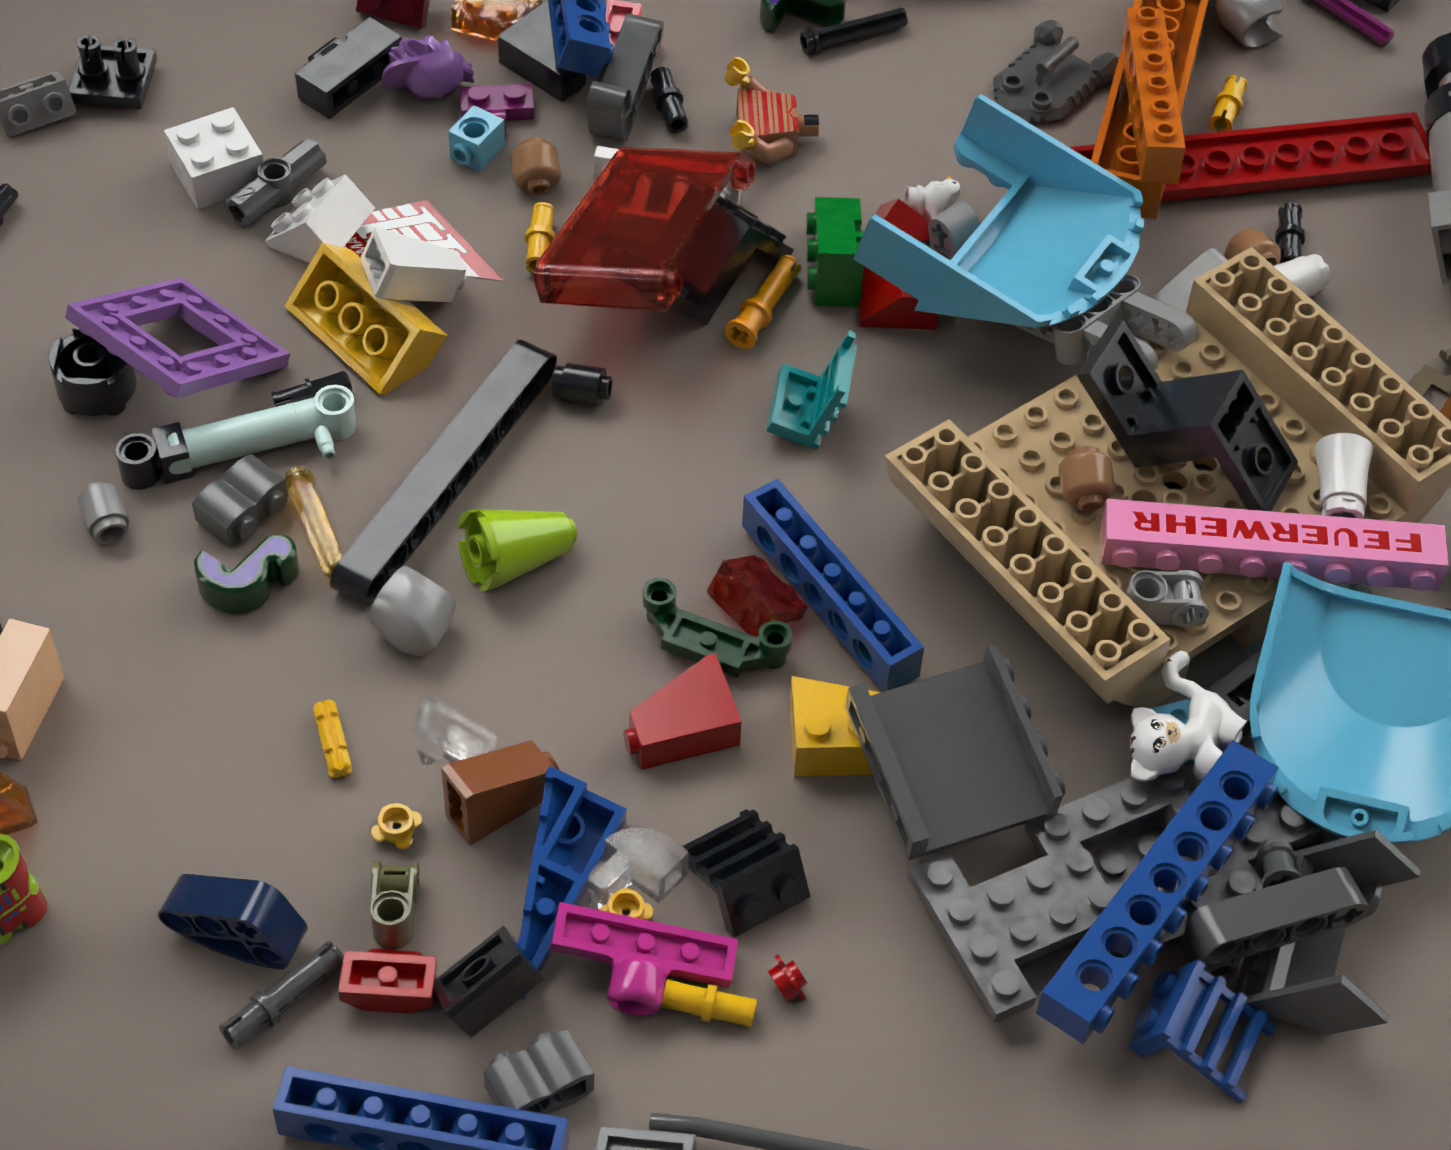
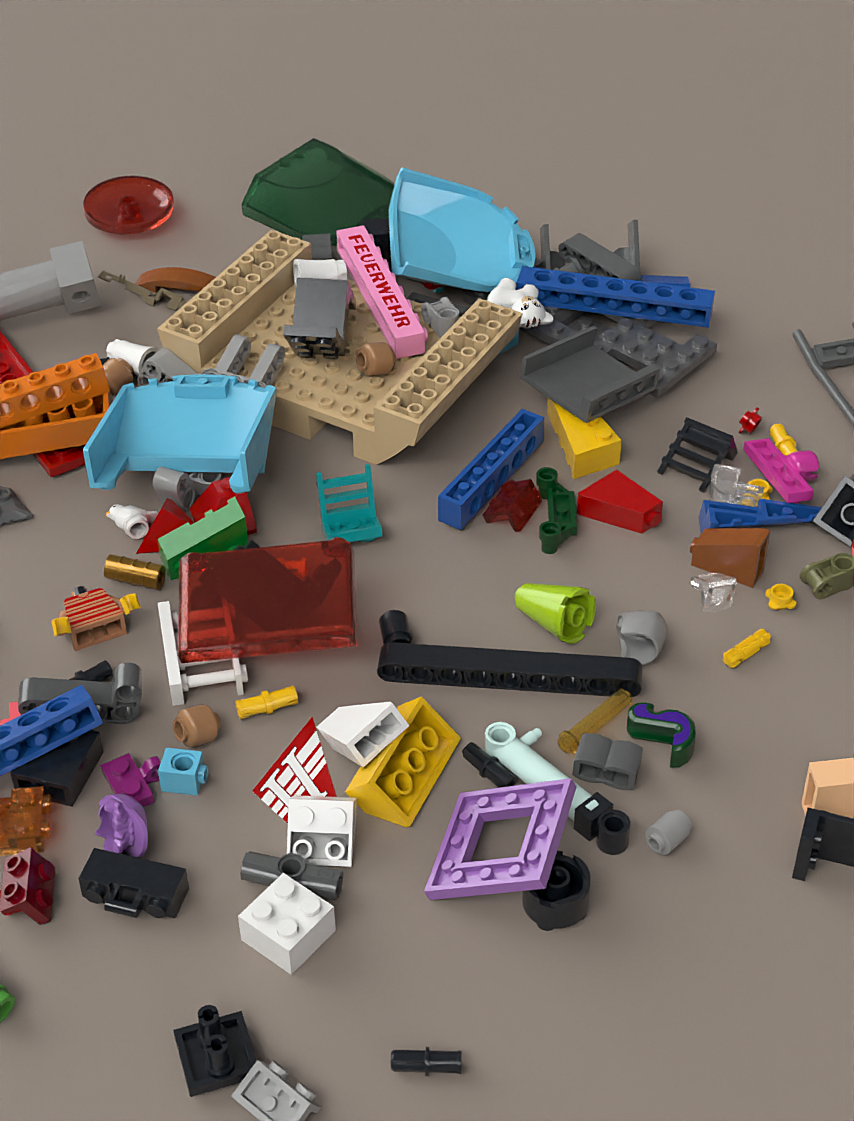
camera: 110 degrees left, 10 degrees down
none -> pearl gold axle [104,554,166,590]

